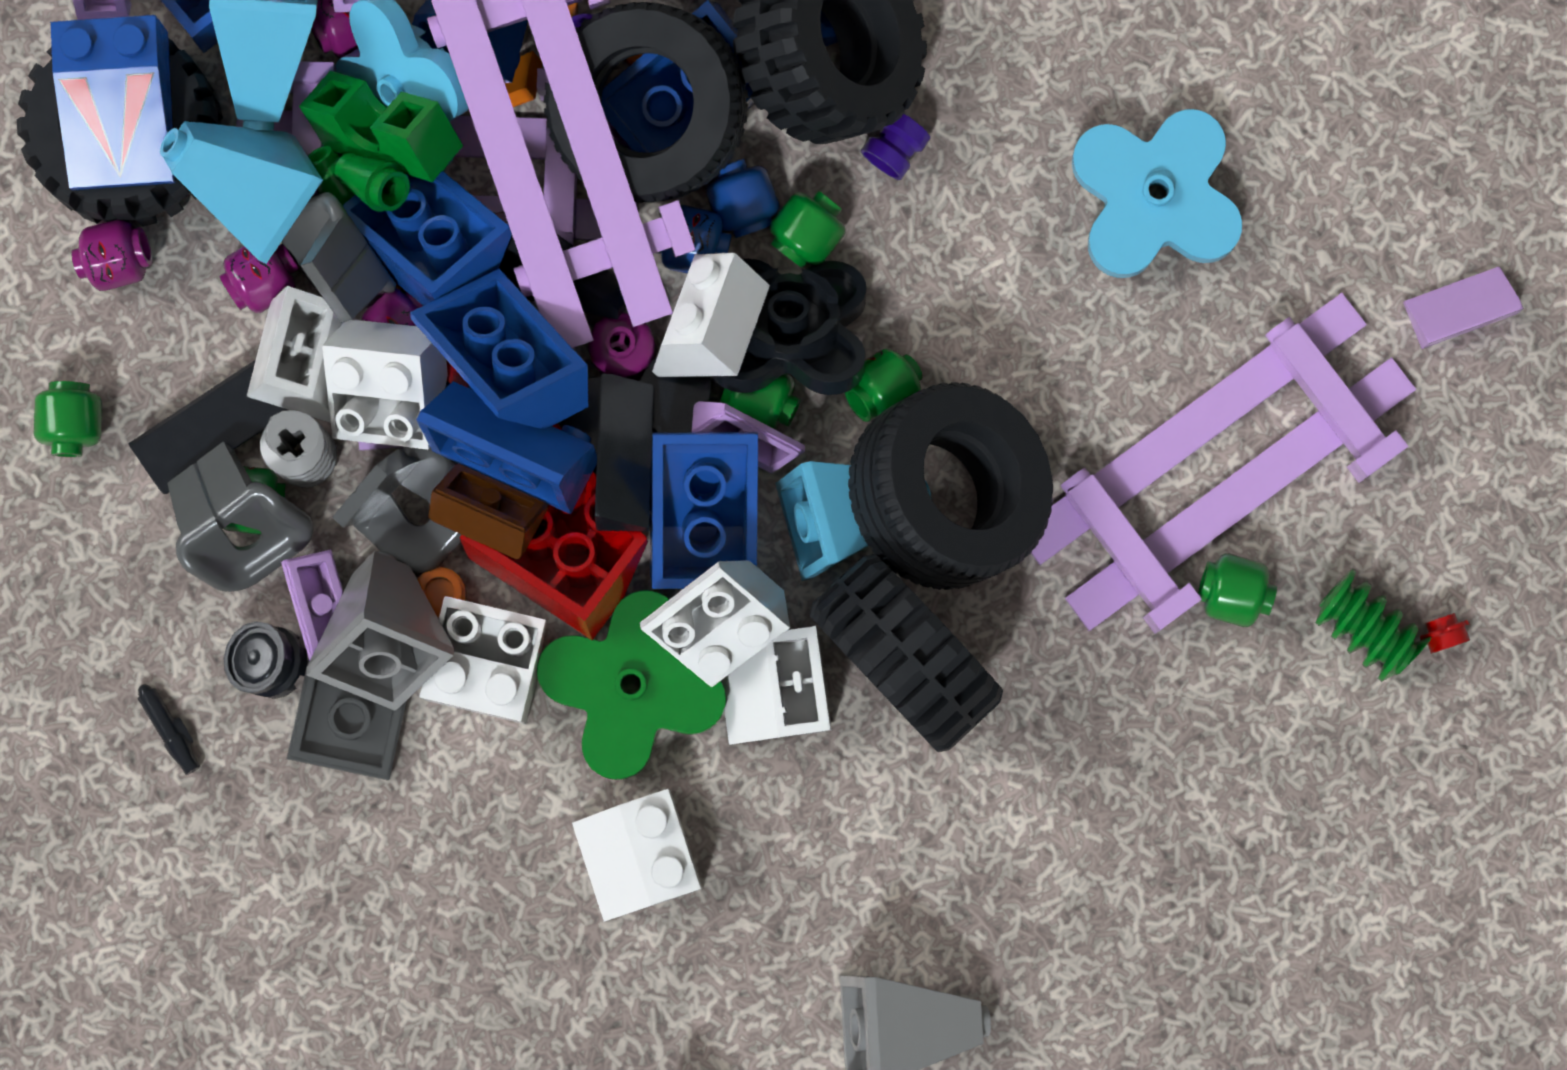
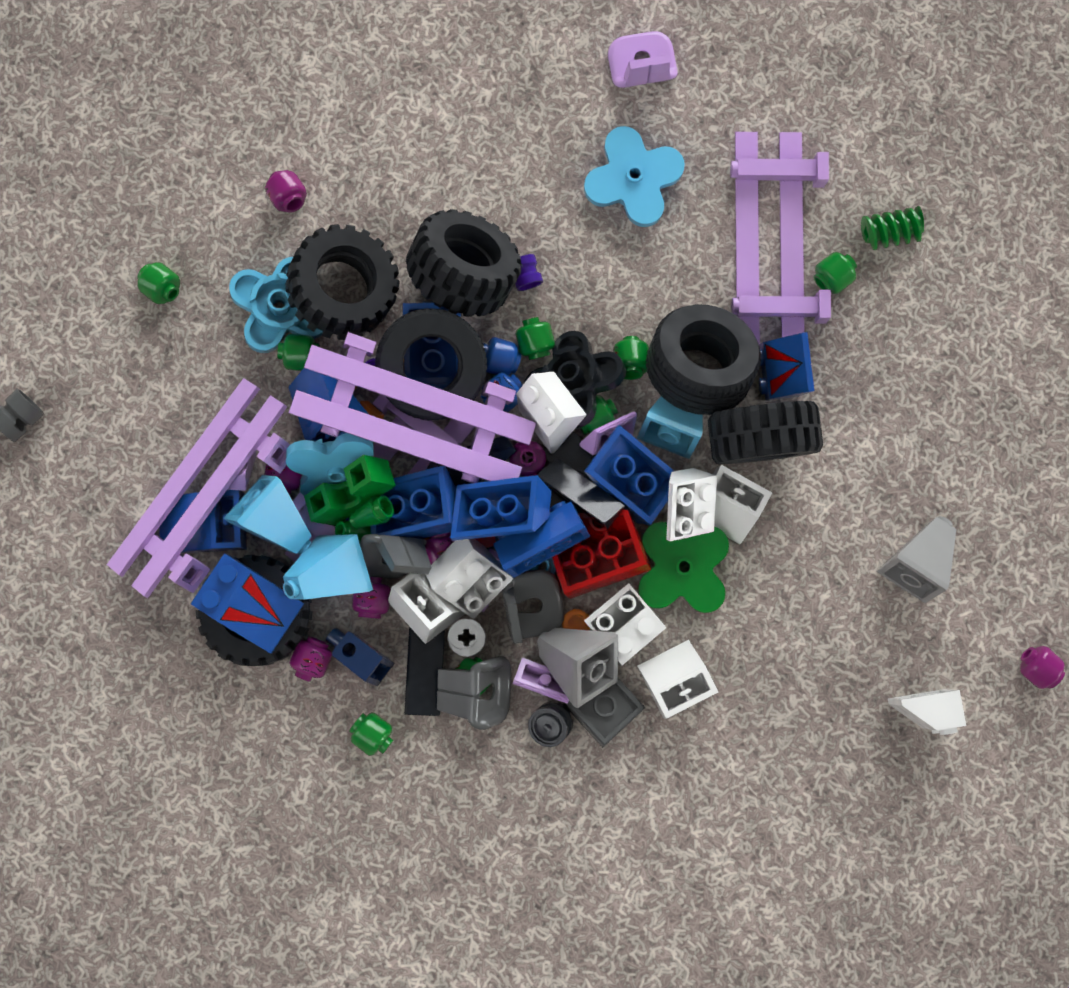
camera: 60 degrees left, 0 degrees up
black piece [137,684,201,775] -> none
reddish brown slope [428,463,549,559] -> none
white slope [572,789,703,922] -> none
lavender slope [1403,267,1524,349] -> none
red plate [1420,613,1470,654] -> none
none -> dark blue torso [326,628,395,686]
none -> lavender piece [608,31,678,88]
none -> white slope [637,640,718,719]
none -> blue slope [759,332,815,401]

